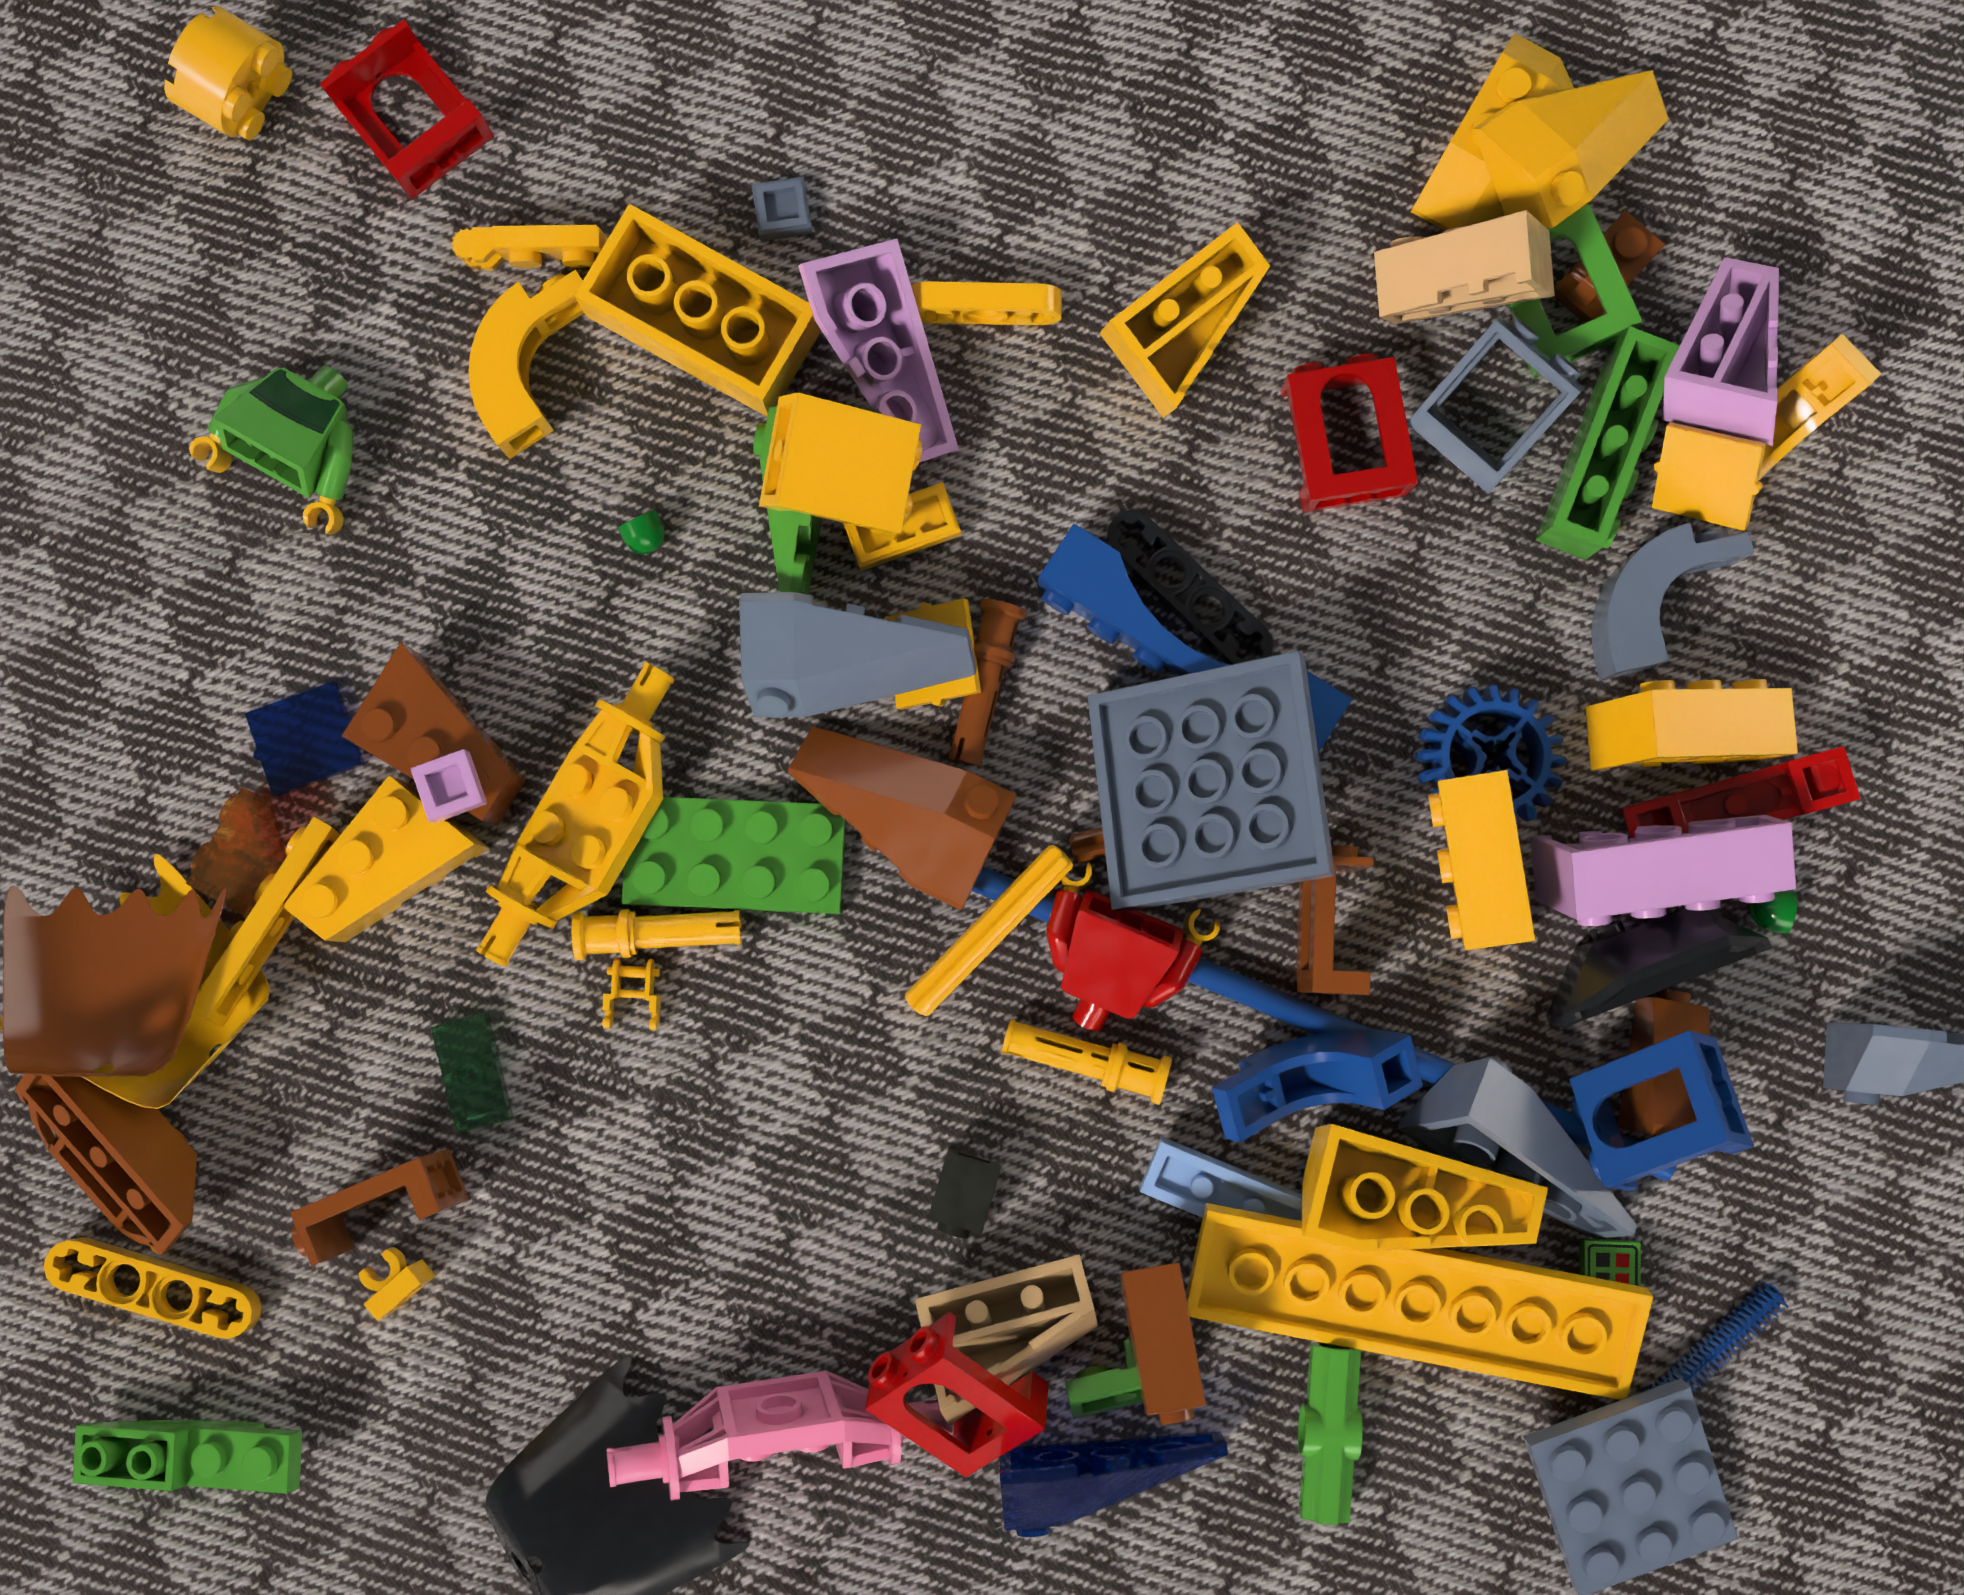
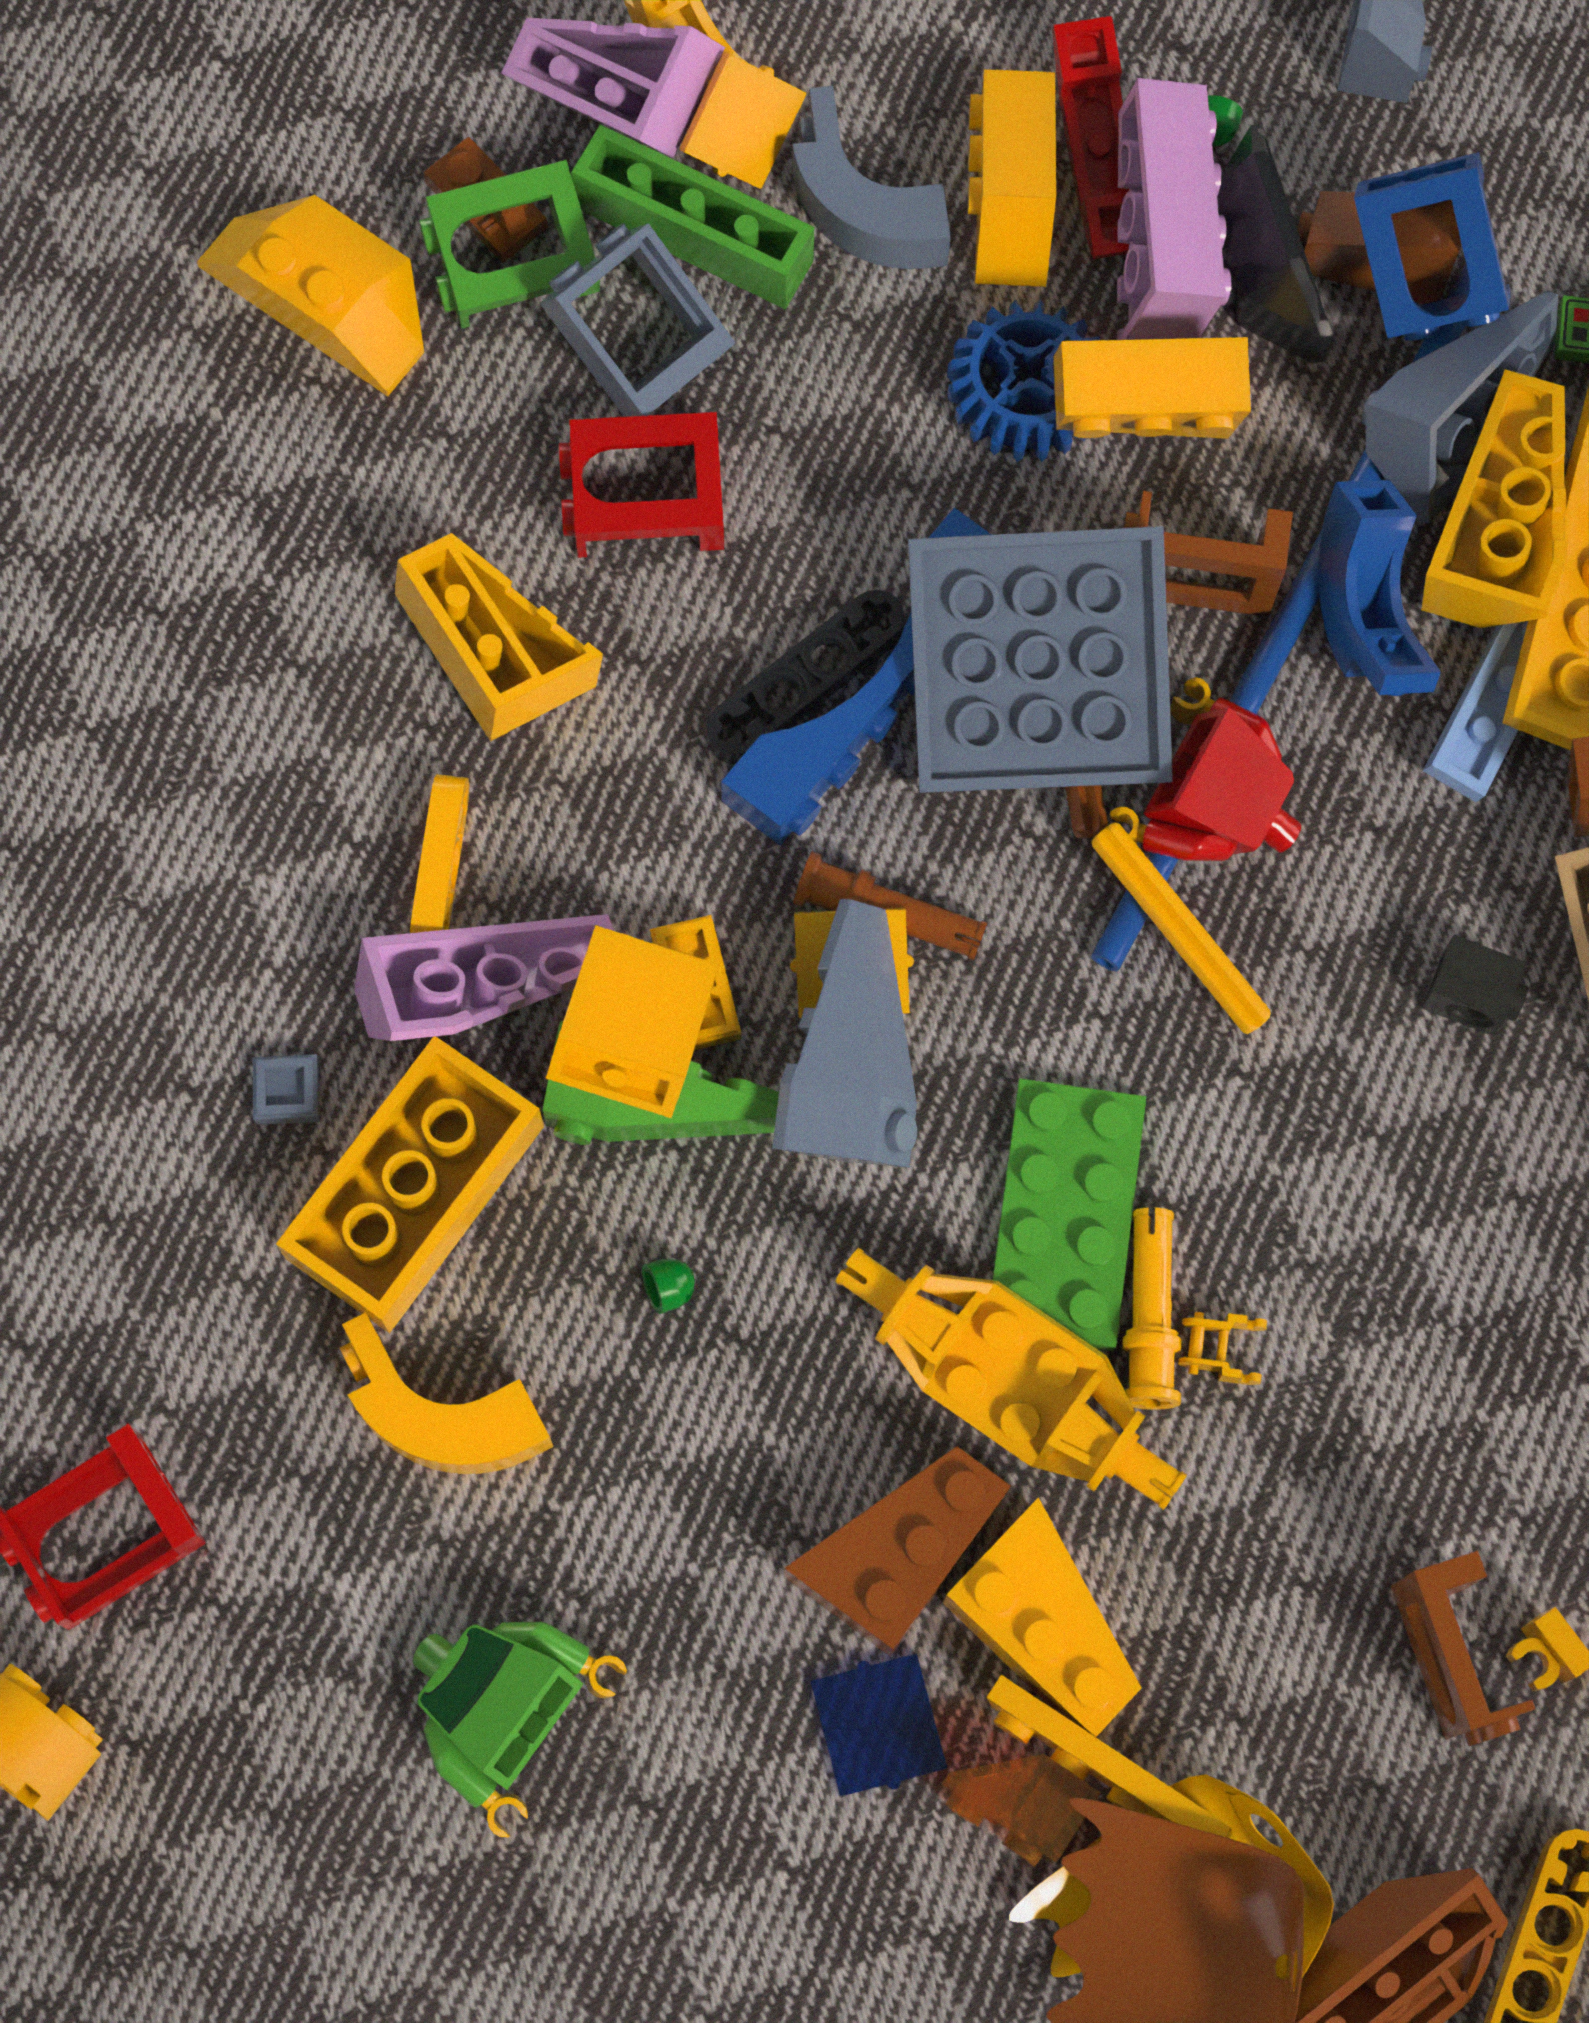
camera: 90 degrees left, 10 degrees down
lavender plate [410,749,488,823] -> none
clear green plate [430,1012,514,1134] -> none
yellow hinge [451,225,608,271] -> none
dark orange wedge [788,726,1017,911] -> none
yellow pin [1001,1019,1172,1105] -> none
tan wedge [1374,210,1555,324] -> none
yellow wedge [1473,70,1669,228] -> none

